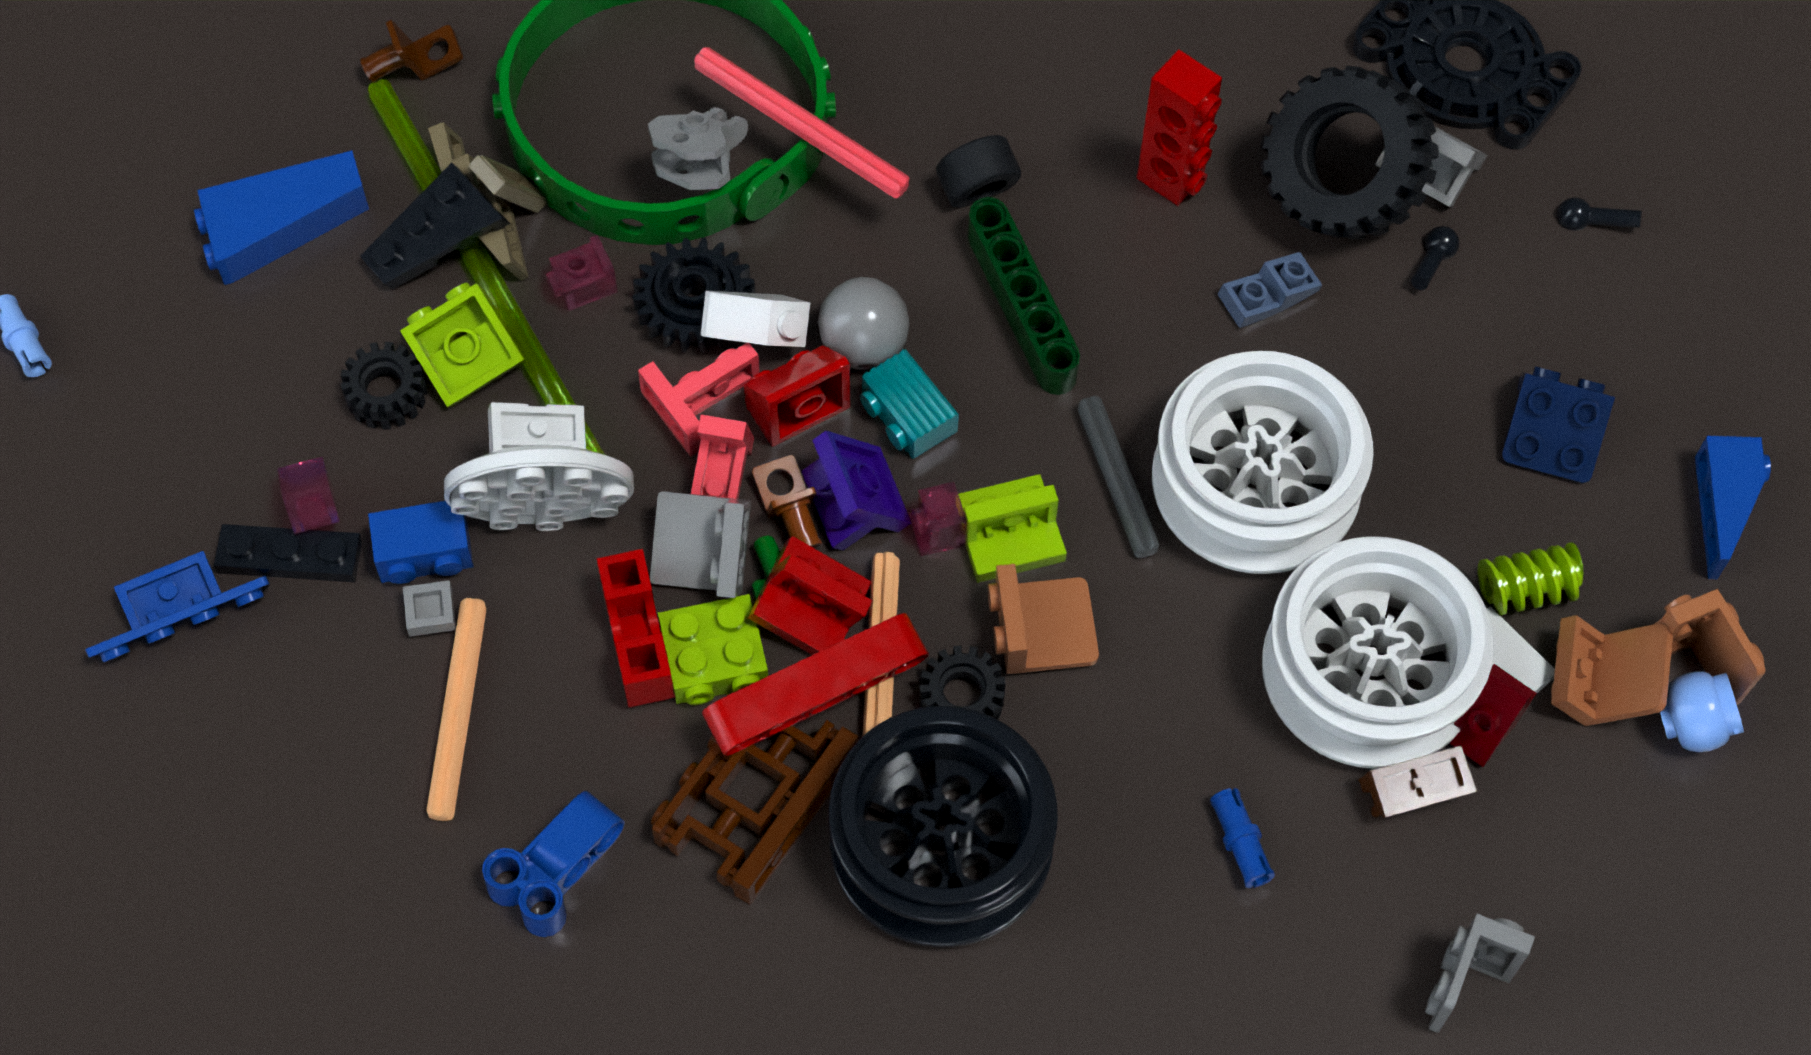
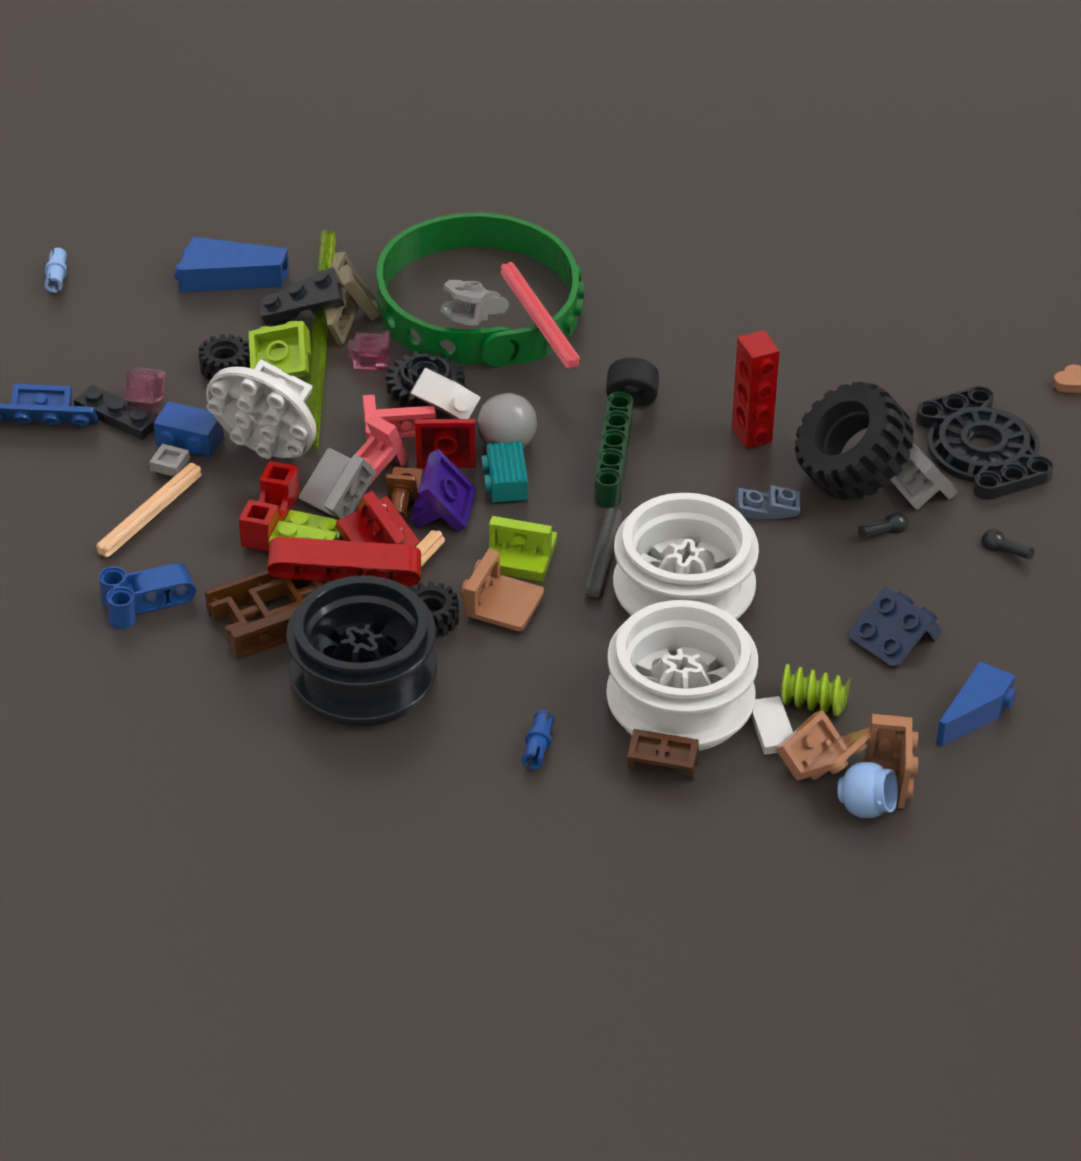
camera: 30 degrees right, 20 degrees down
reddish brown bracket [360,19,463,83] -> none
clear pink brick [909,481,967,557] -> none
light grey bracket [1425,913,1535,1033] -> none
dark red brick [1449,664,1537,767] -> none

